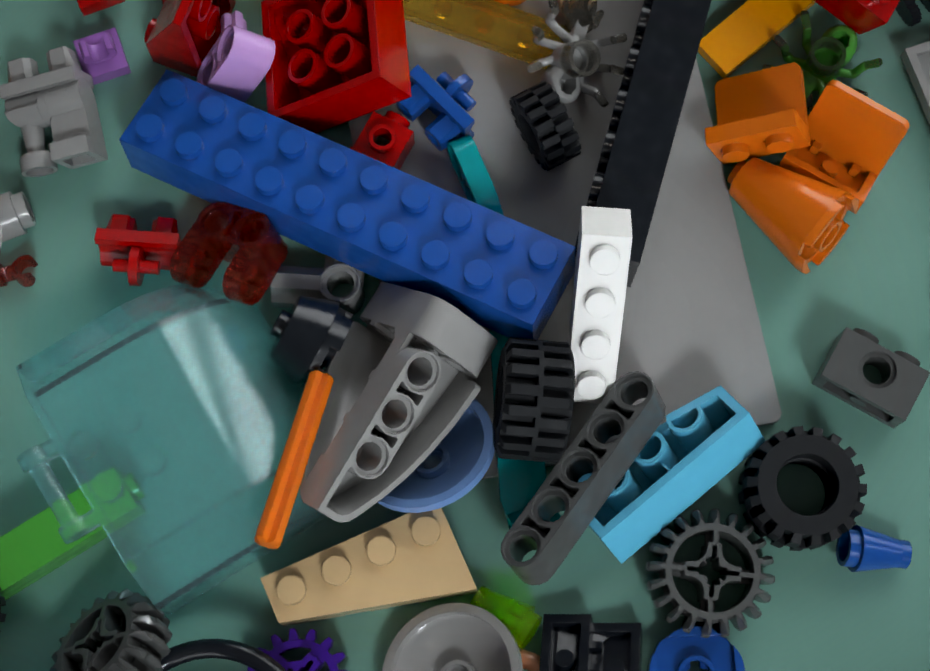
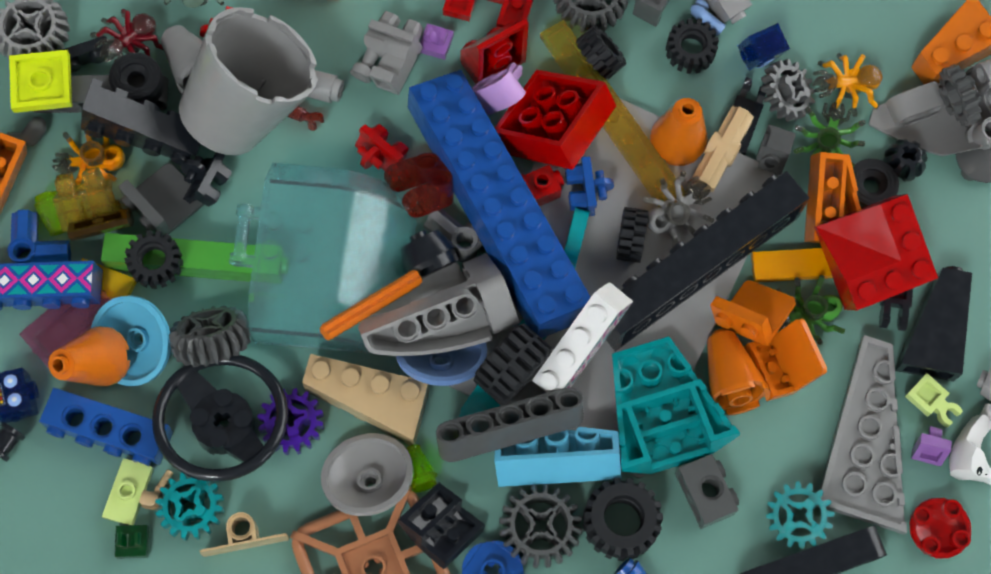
camera: 35 degrees right, 5 degrees down
none -> teal wedge [612,336,740,474]

